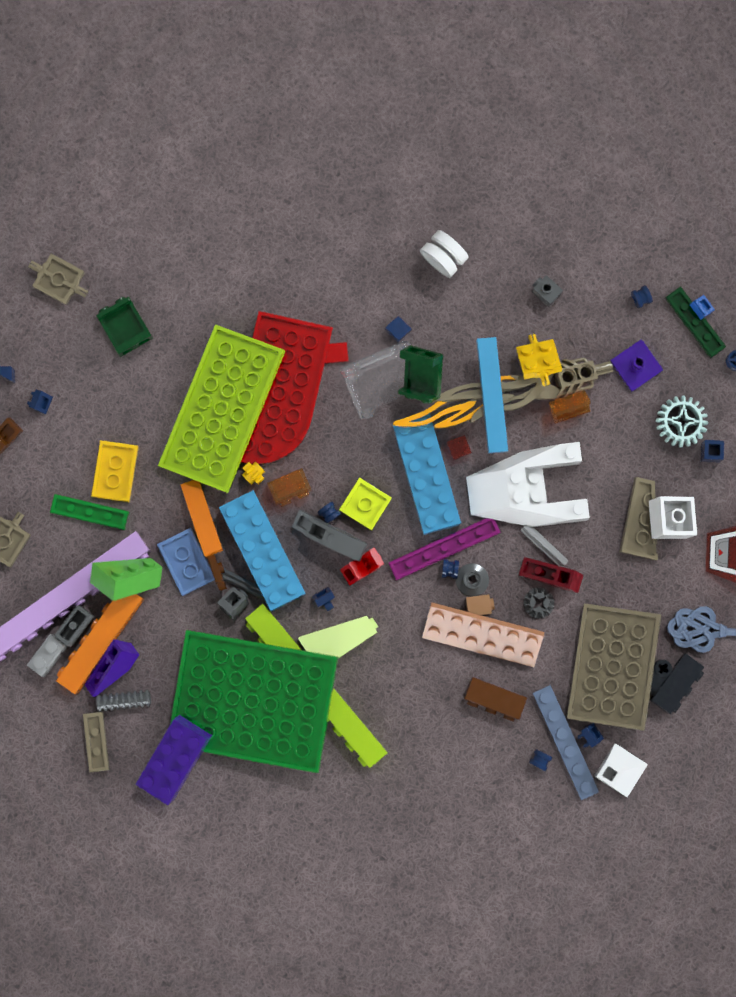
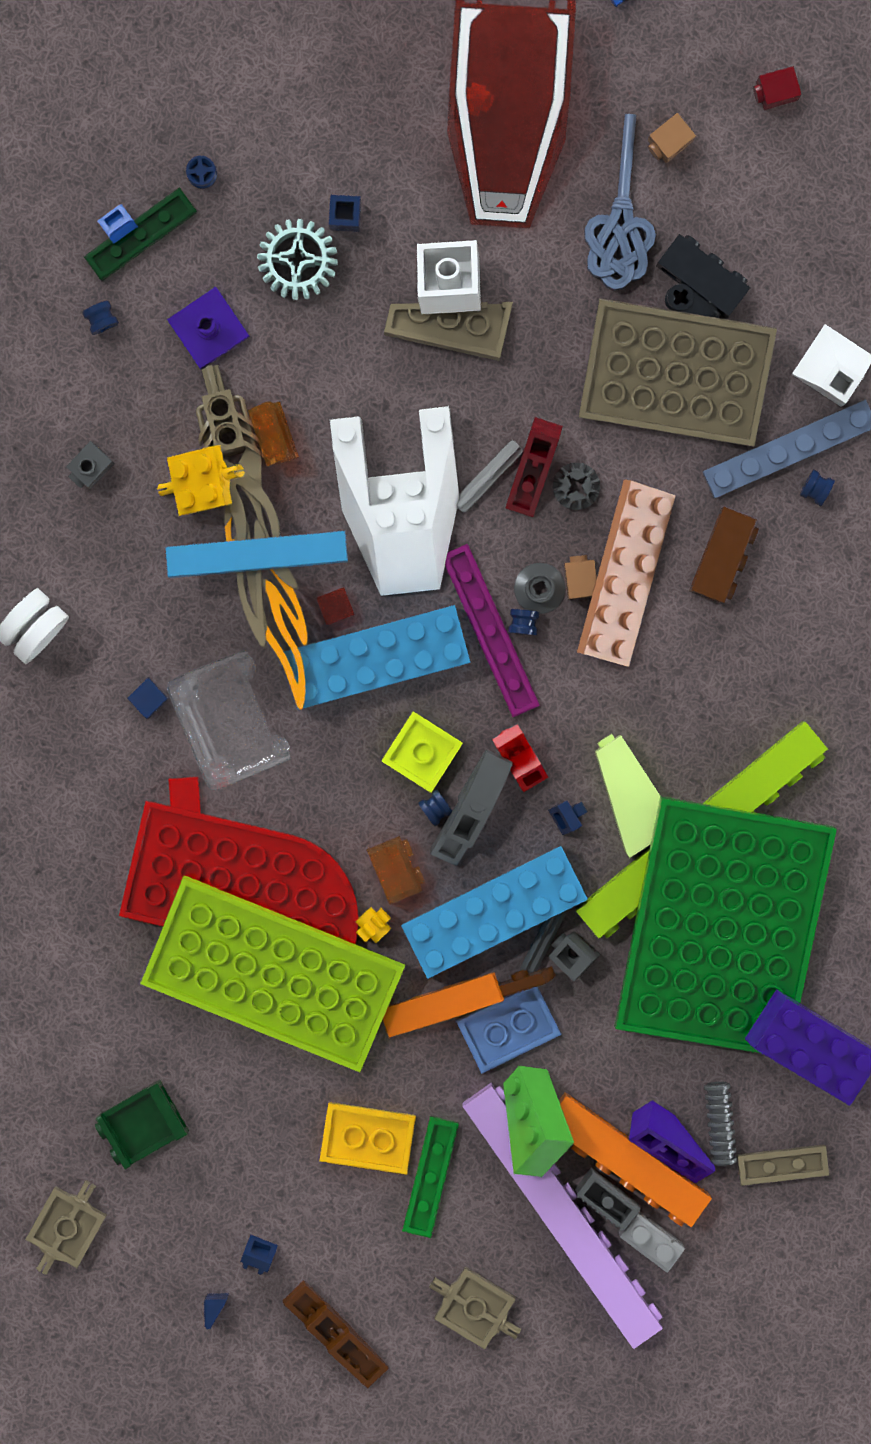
camera: 90 degrees left, 5 degrees up
dark green panel [398,345,443,404] -> none
dark blue tile [578,723,604,748] -> none

